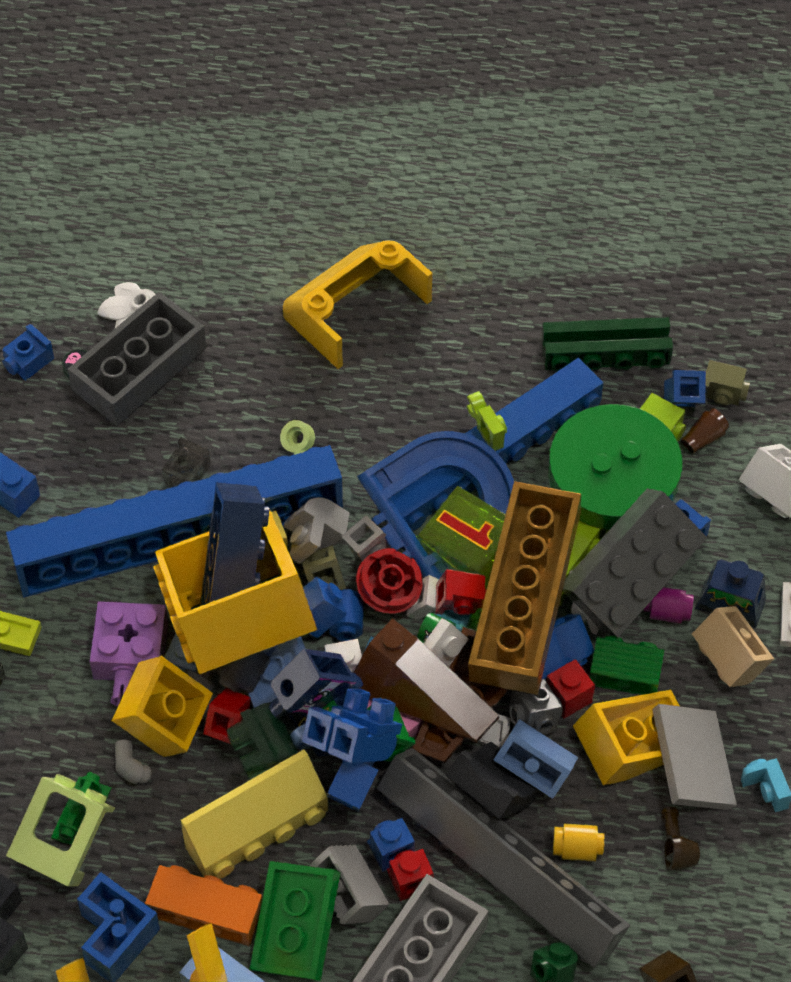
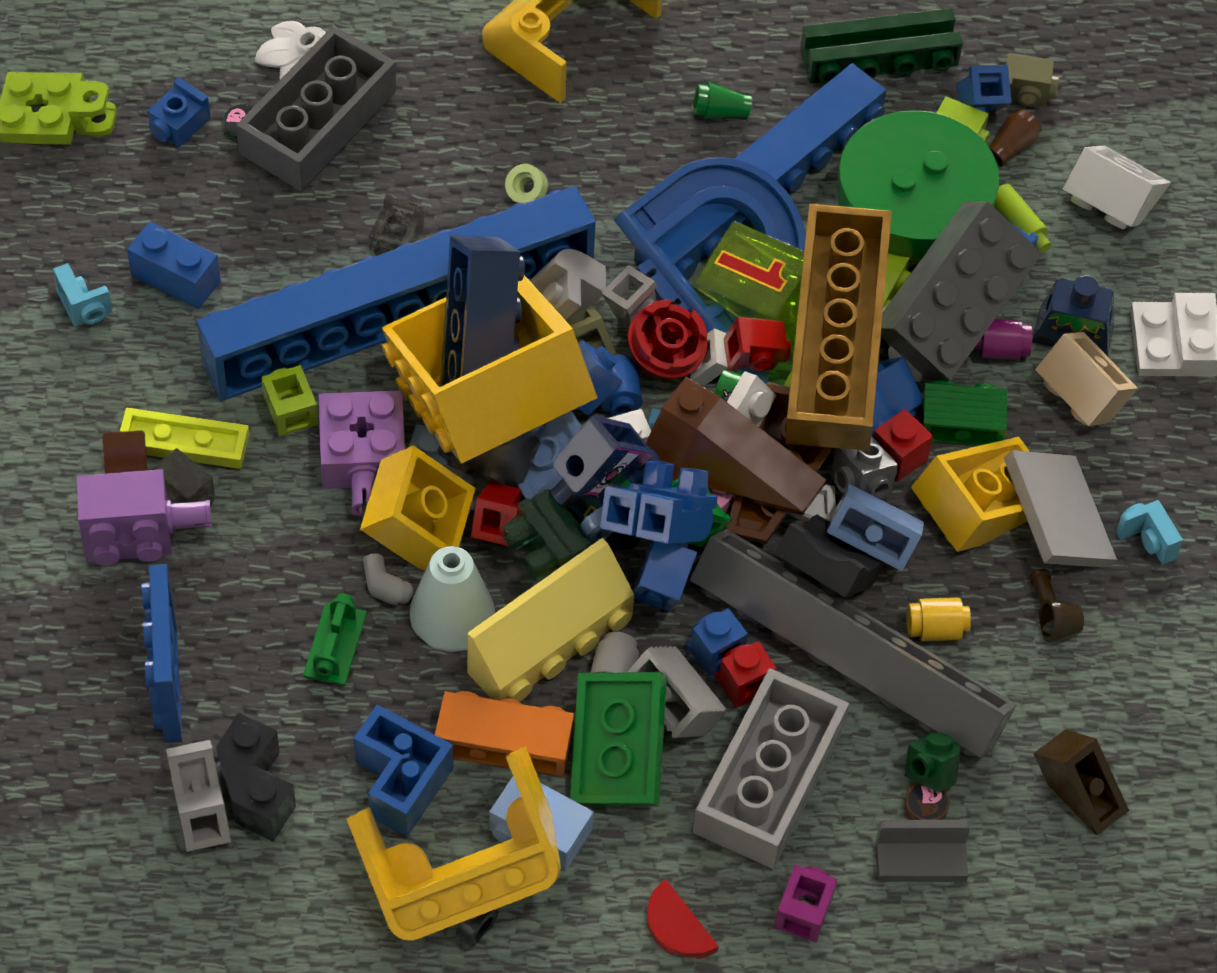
camera: 10 degrees left, 0 degrees up
yellowish green window [6,774,115,887] -> none
lime plate [467,391,507,451] -> none
none -> lime brick [261,365,318,437]
none -> light aqua cone [409,546,495,652]
none -> light grey brick [590,632,639,673]
none -> green cone [693,81,752,120]
none -> lime cylinder [994,184,1052,254]

